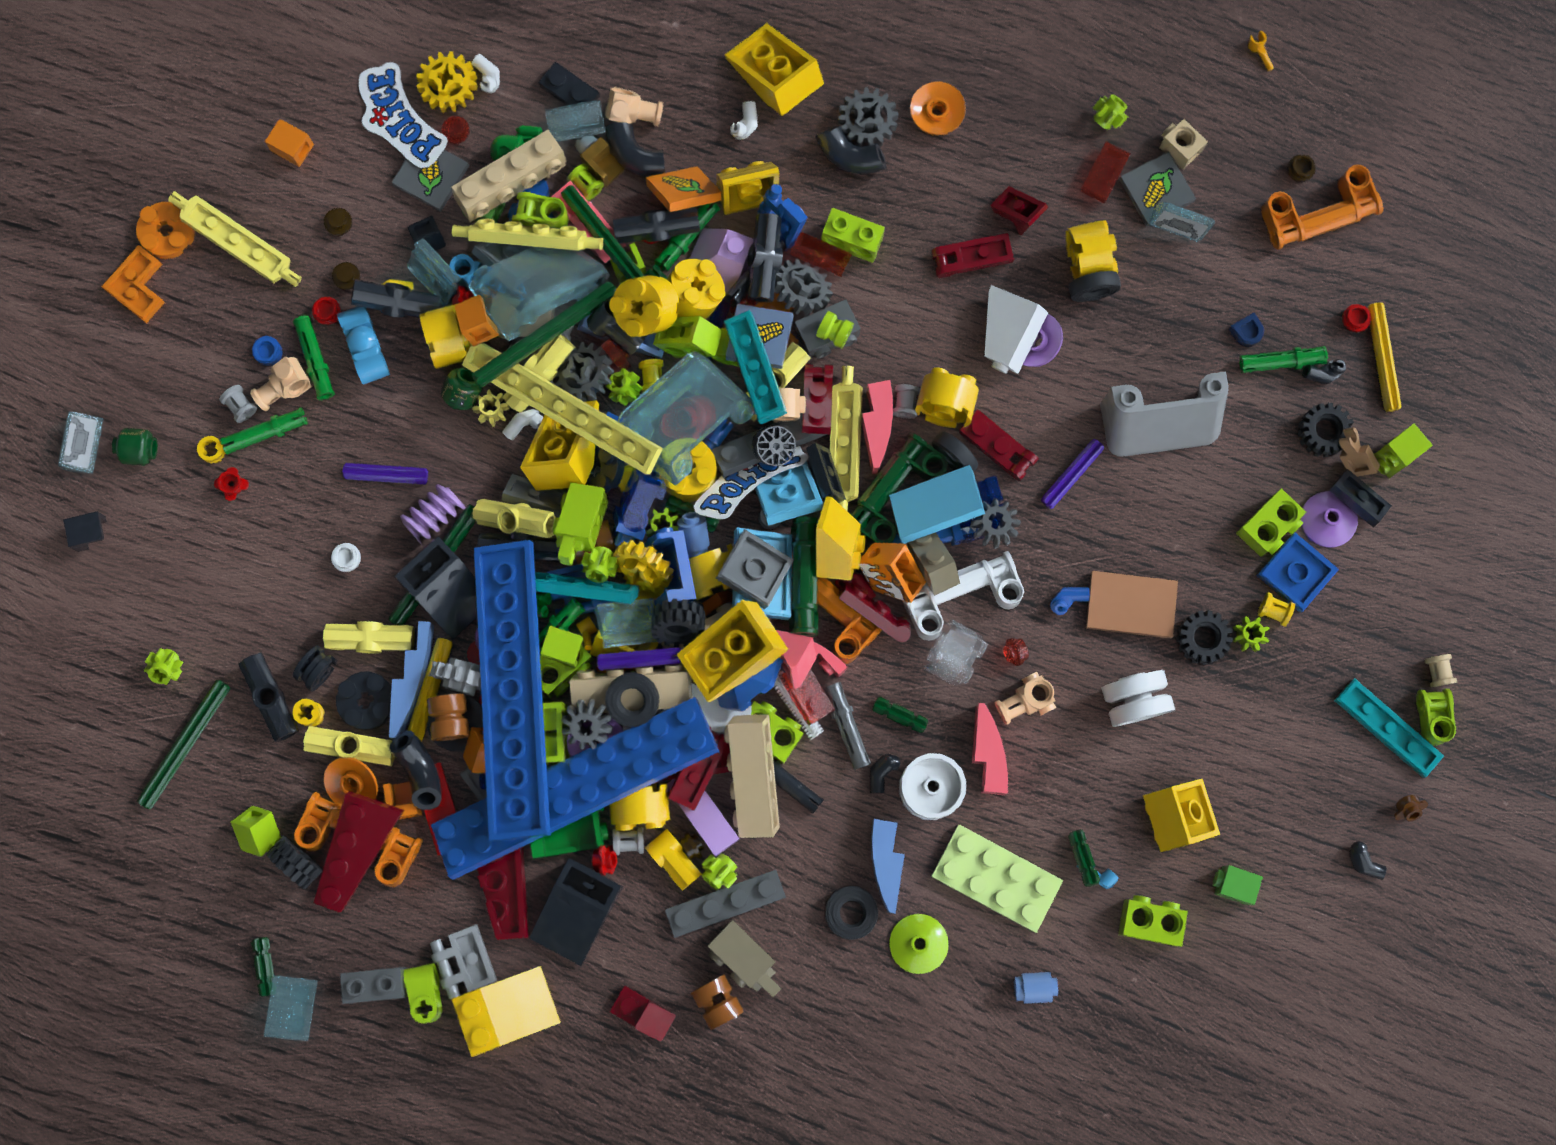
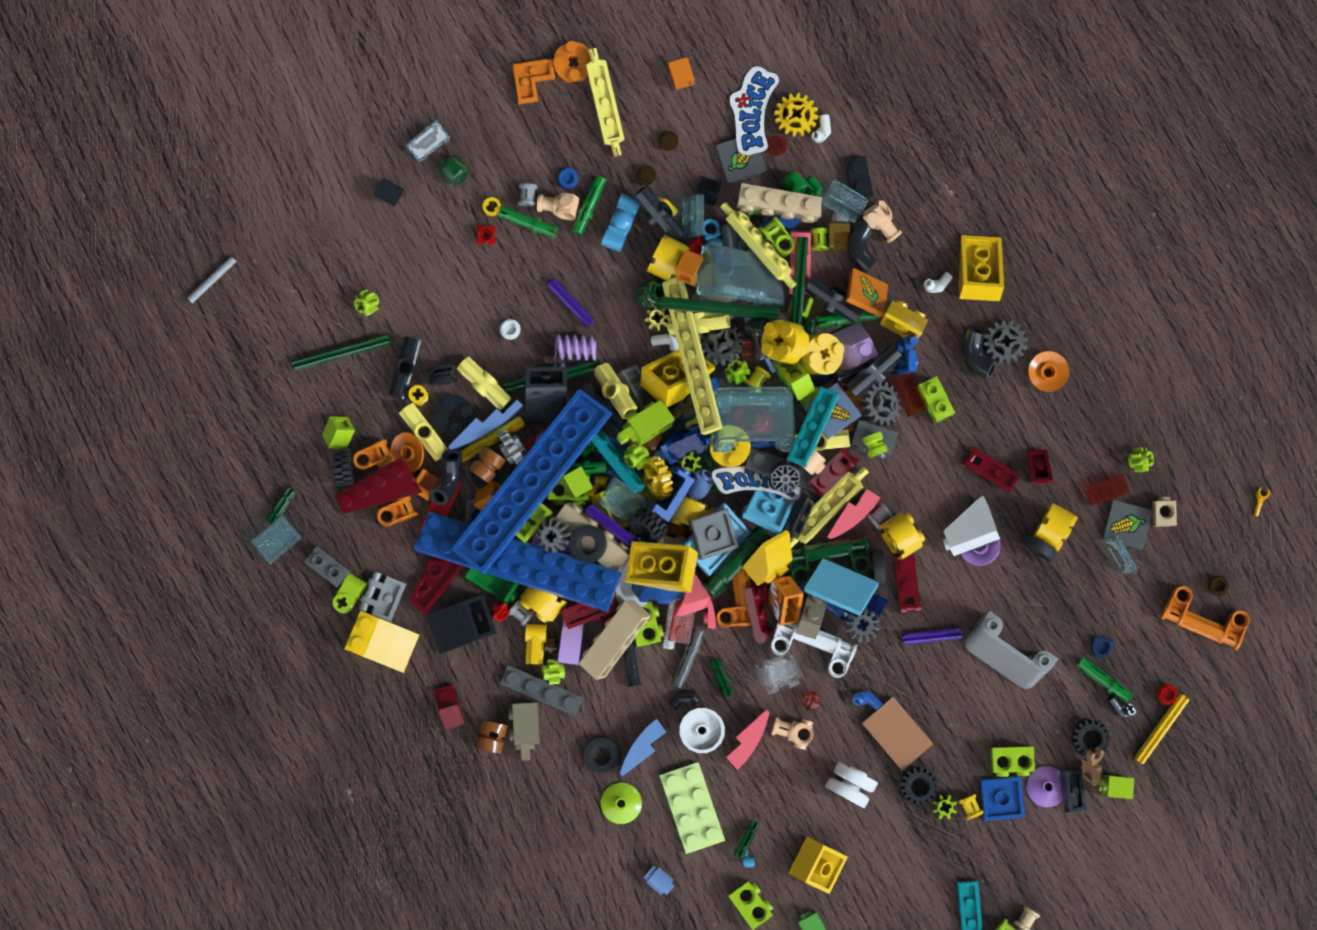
camera: 45 degrees right, 5 degrees up
red plate [312,297,341,325] -> none

